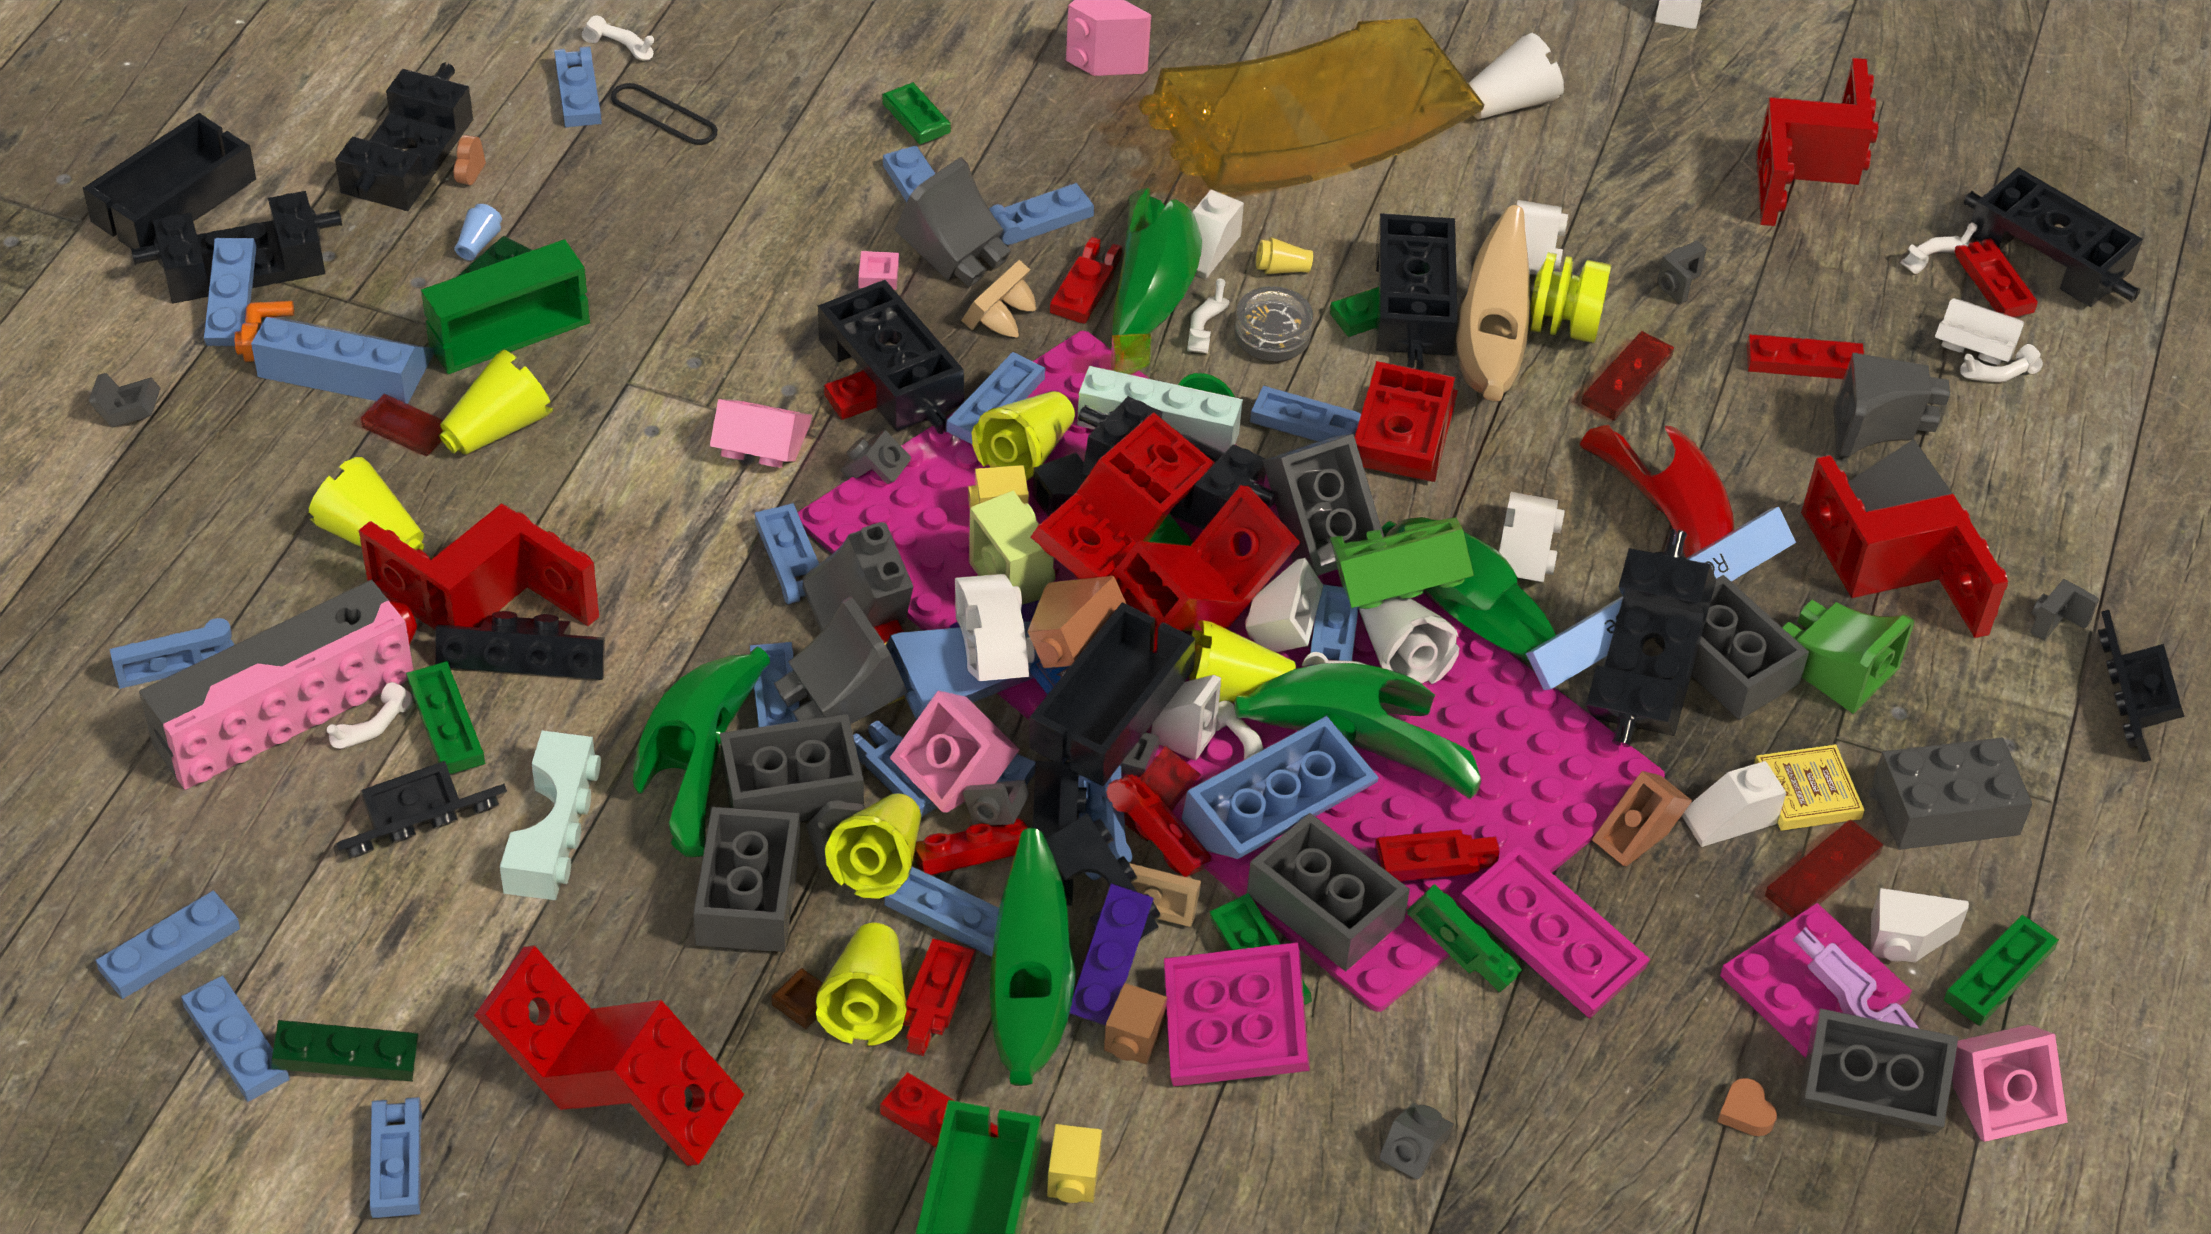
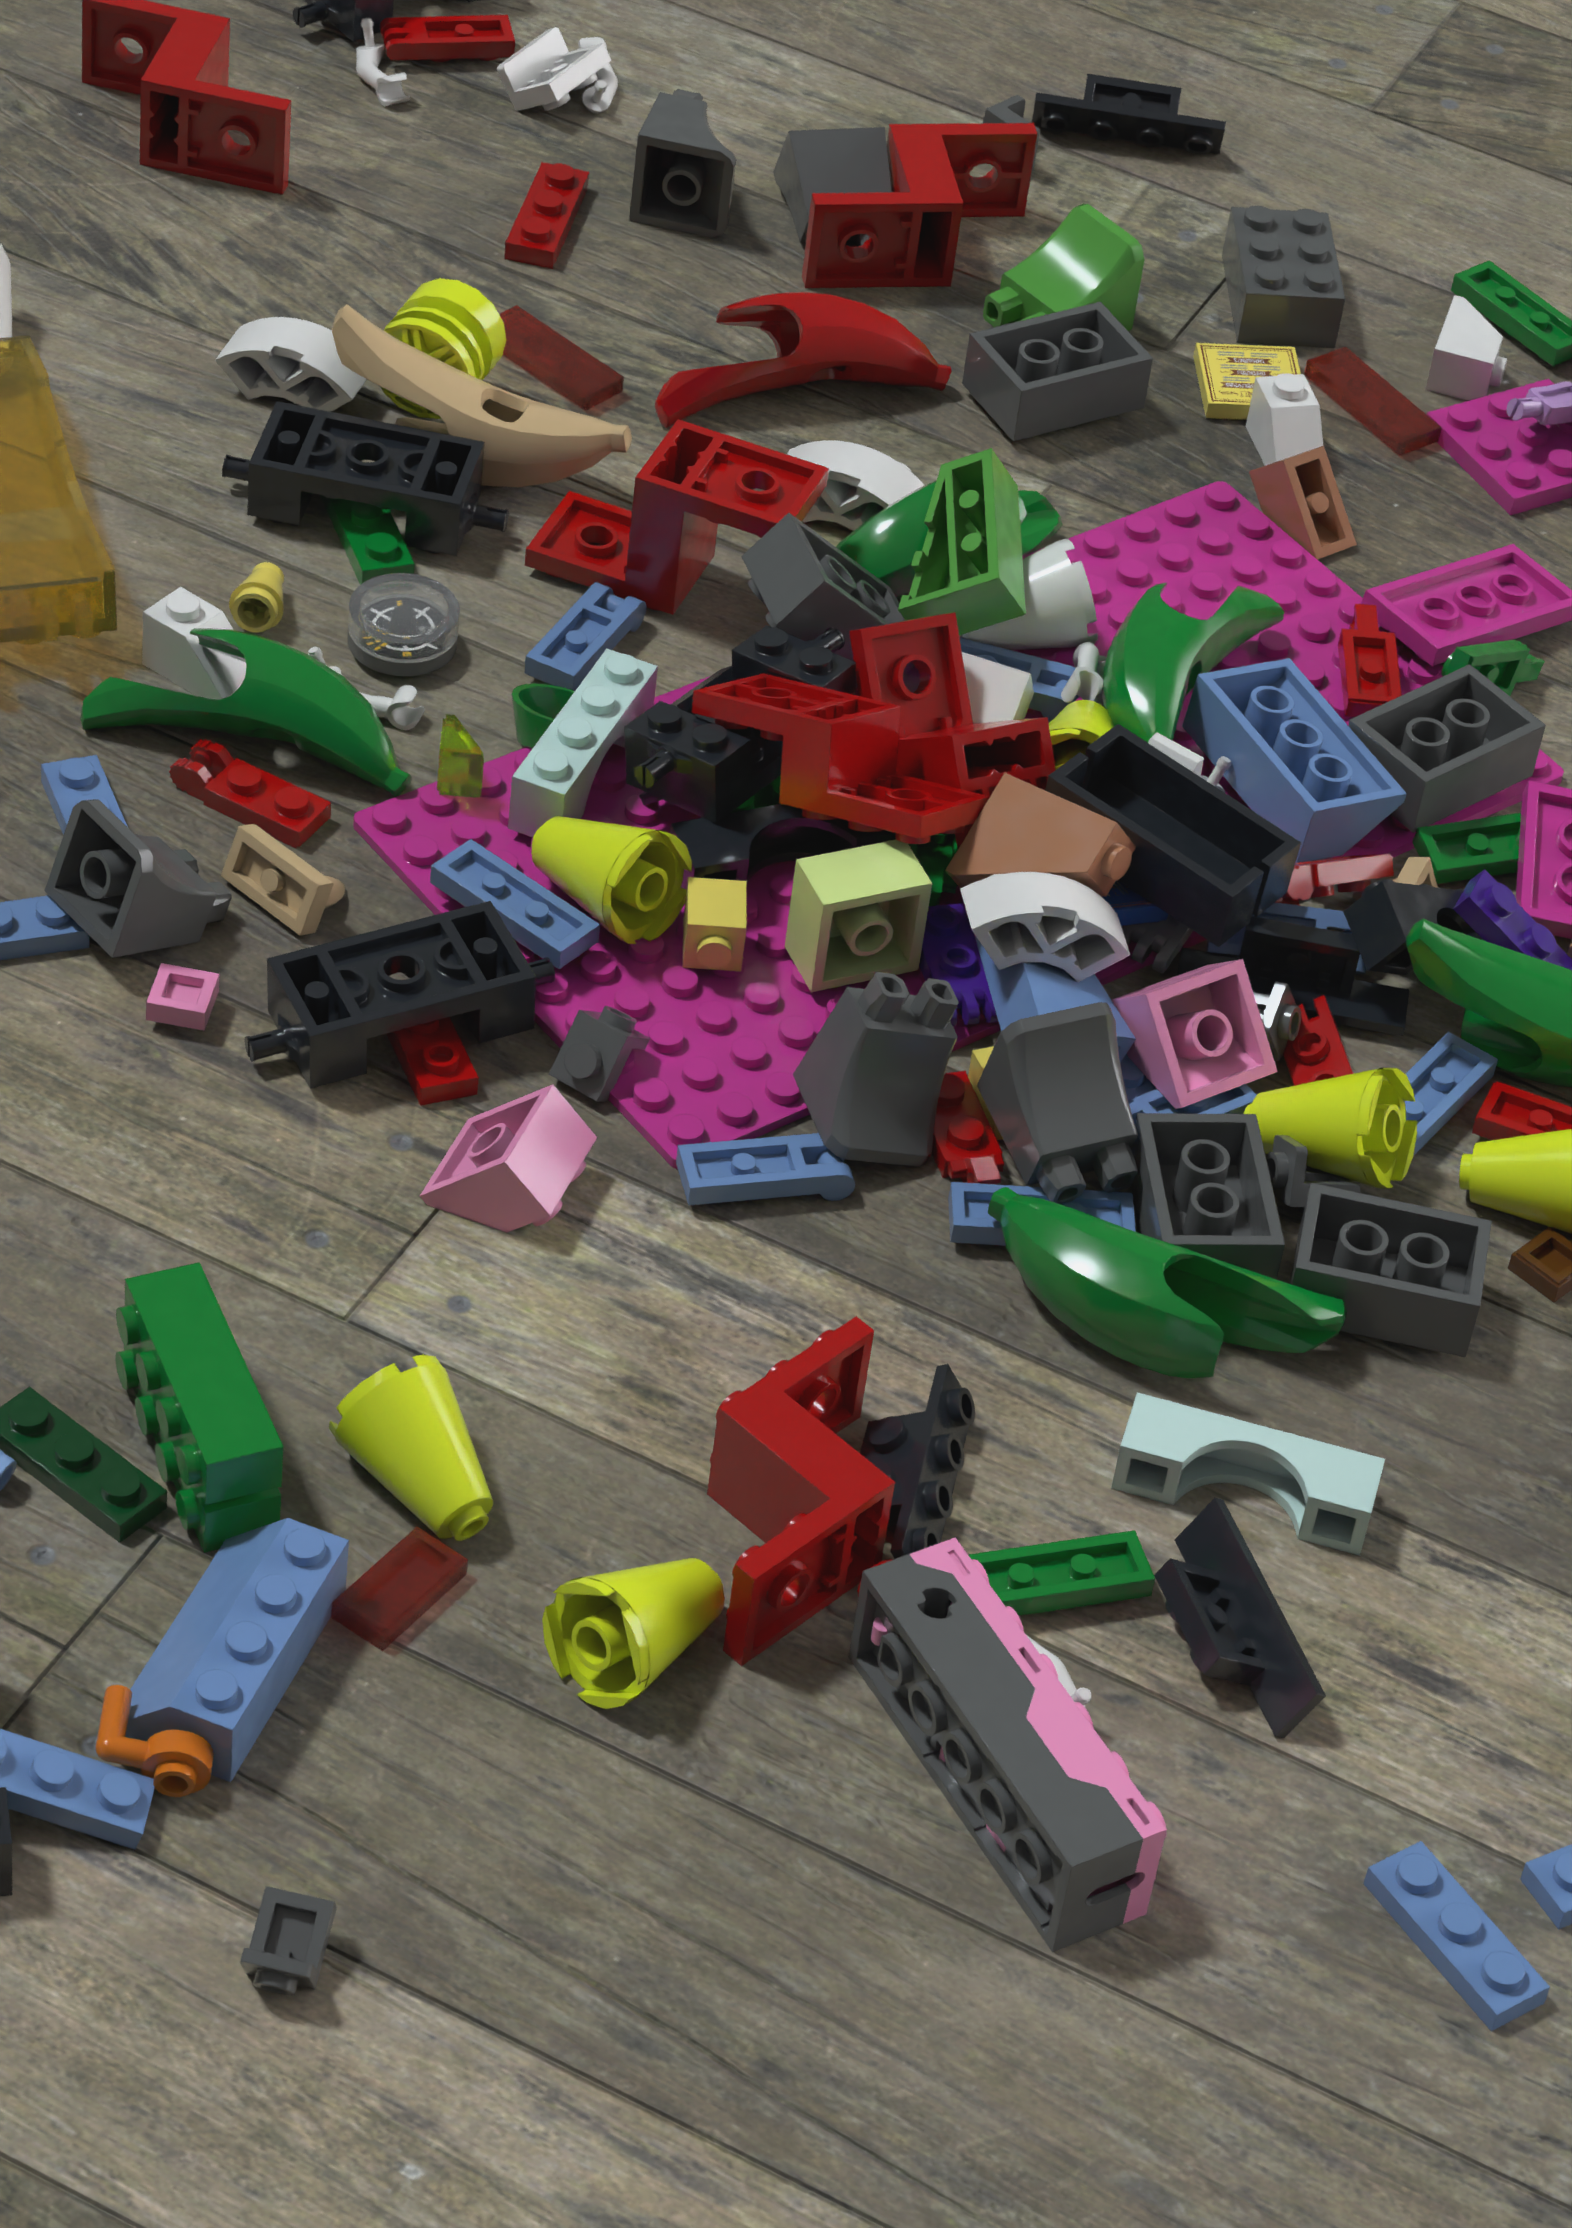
camera: 85 degrees left, 5 degrees down
medium blue plate [110,618,234,689] -> none
light blue tile [1526,507,1796,690] -> none
black brick [1586,529,1716,747] -> none
dark grey bracket [1657,240,1707,304] -> none

